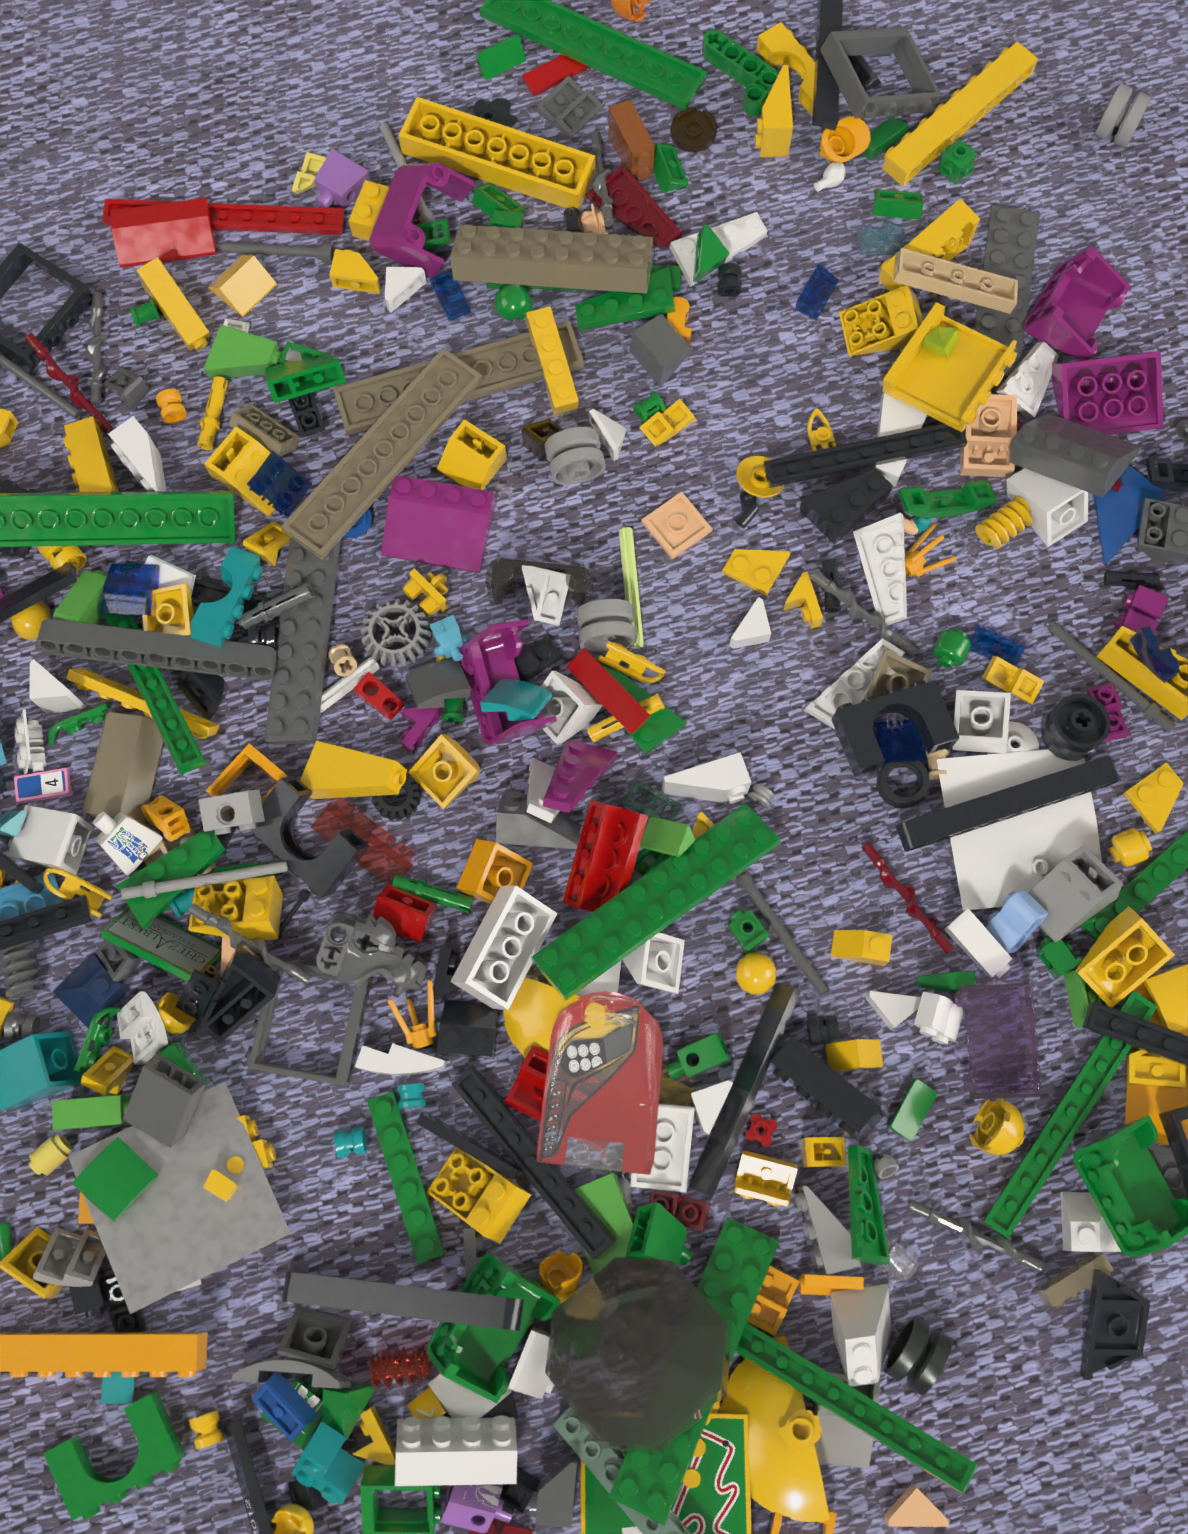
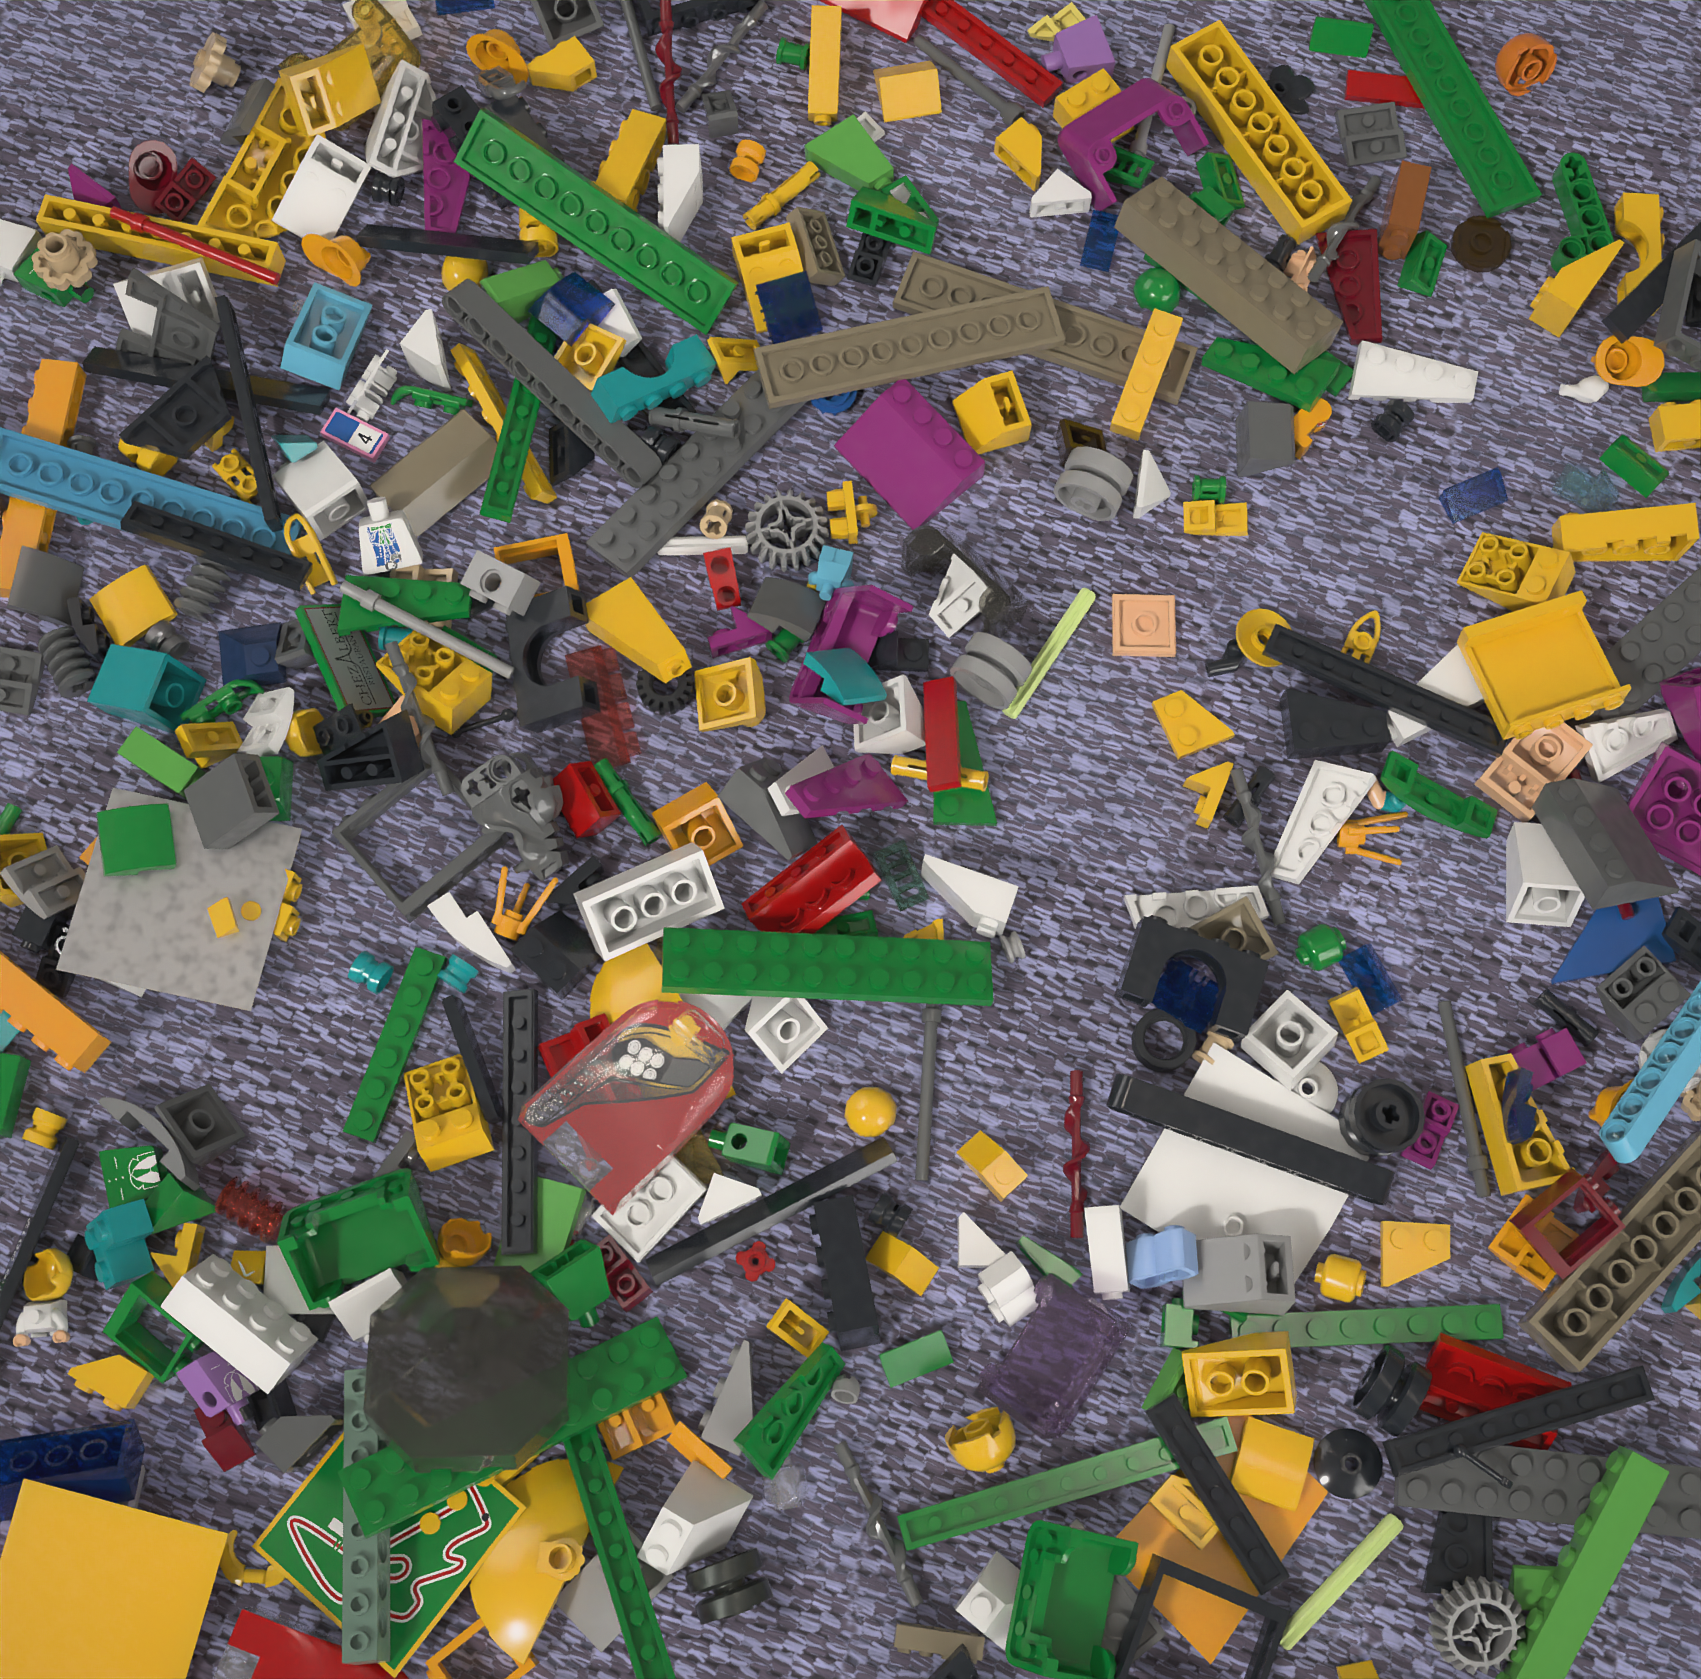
camera: 35 degrees right, 0 degrees up
light yellow brick [29,1133,73,1176] -> none
light orange leg [141,795,191,842] -> none
blue slope [251,1372,317,1442] -> none
black beam [282,1271,524,1331] -> none
yellow piece [598,641,666,683] -> none
bright green slope [640,816,695,857] -> none
green slope [693,225,730,282] -> none
green brick [727,909,770,954] -> none
white slope [729,597,771,649] -> none
yellow bracket [734,1150,798,1207] -> none
tan piece [893,248,1018,314] -> none
lime slope [923,326,959,358] -> none
yellow piece [975,496,1033,549] -> none

